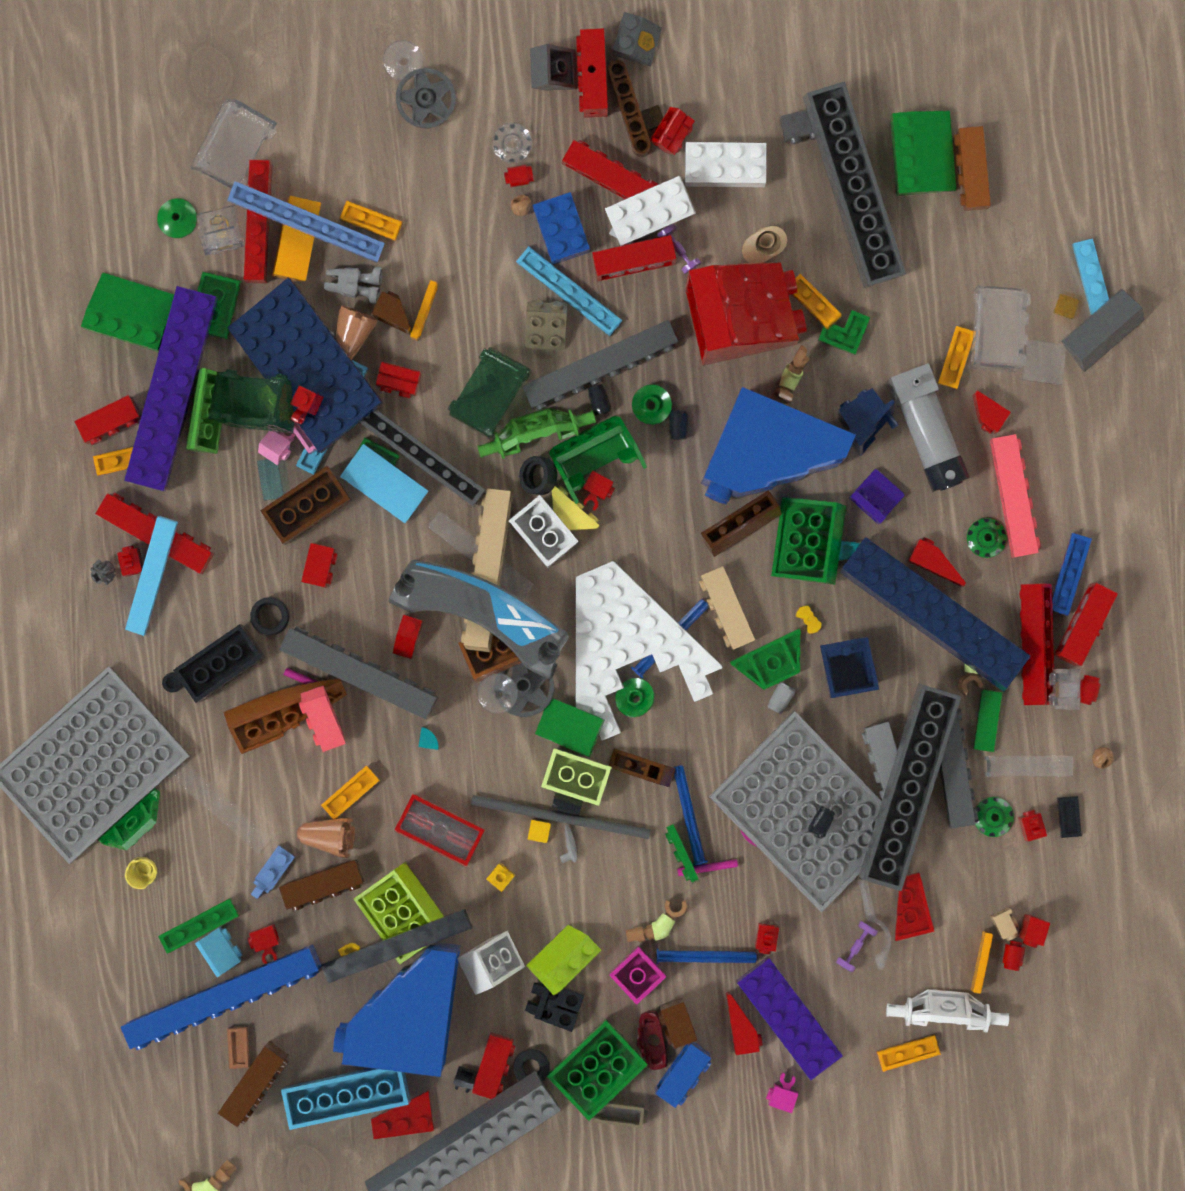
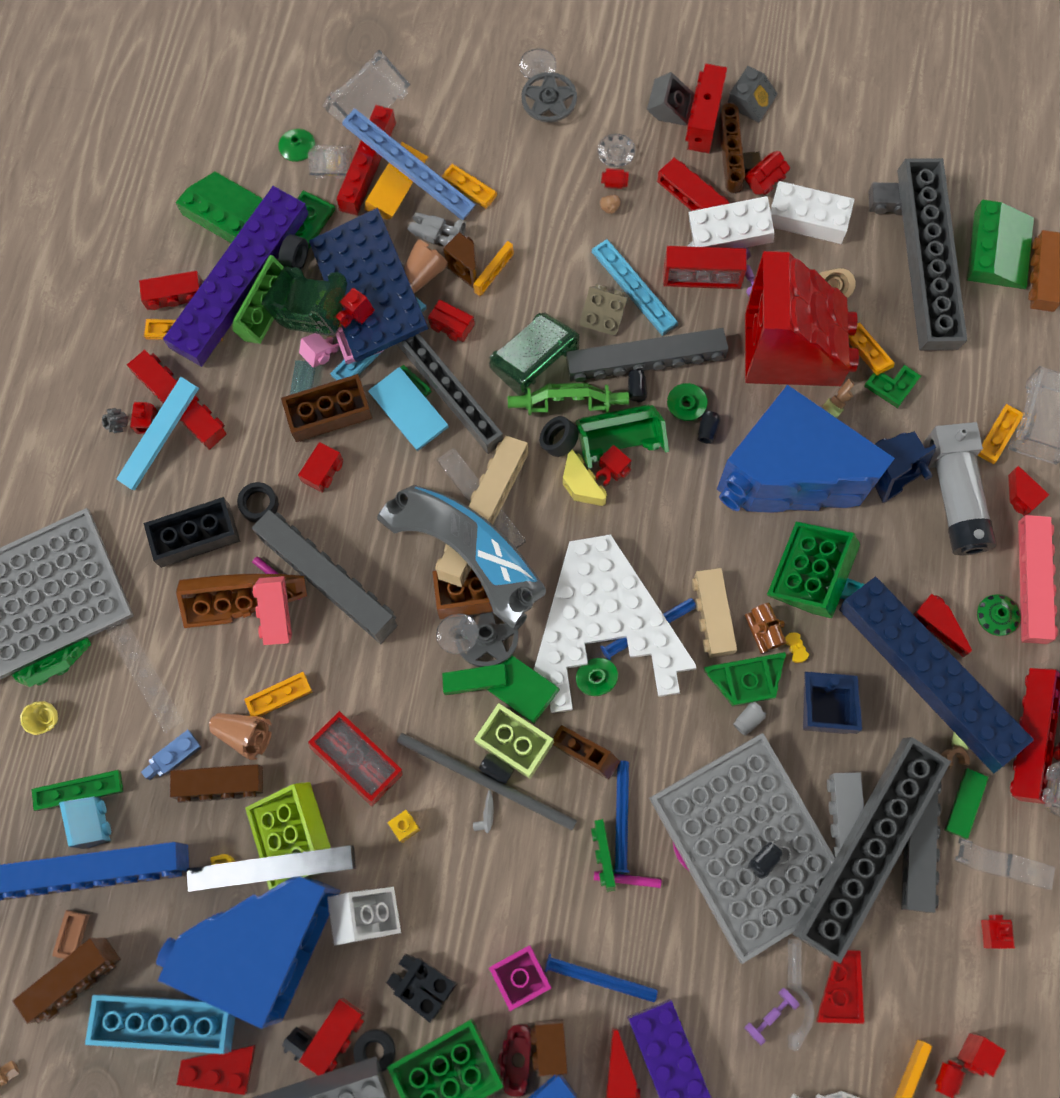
camera: 15 degrees right, 15 degrees down
black tile [162,673,183,693] -> none
red brick [248,924,281,964] -> none
red slope [392,615,424,659] -> none
teal tile [418,727,439,750] -> none
white slope [509,495,579,568] -> none
lime slope [526,925,601,995] -> none
yellow tile [527,819,551,843] -> none
blue brick [533,192,590,265] -> none
piece [626,900,688,942] -> none
reddish brown brick [701,490,782,557] -> none
red brick [755,923,779,954] -> none
dark purple bracket [849,469,905,525] -> none
green dish [975,797,1014,837] -> none
tan brick [990,908,1018,941] -> none
black tile [1057,796,1082,838] -> none
none -> black tyre [278,234,308,274]
none -> green tile [442,664,507,695]
none -> dark orange pin [744,603,787,654]

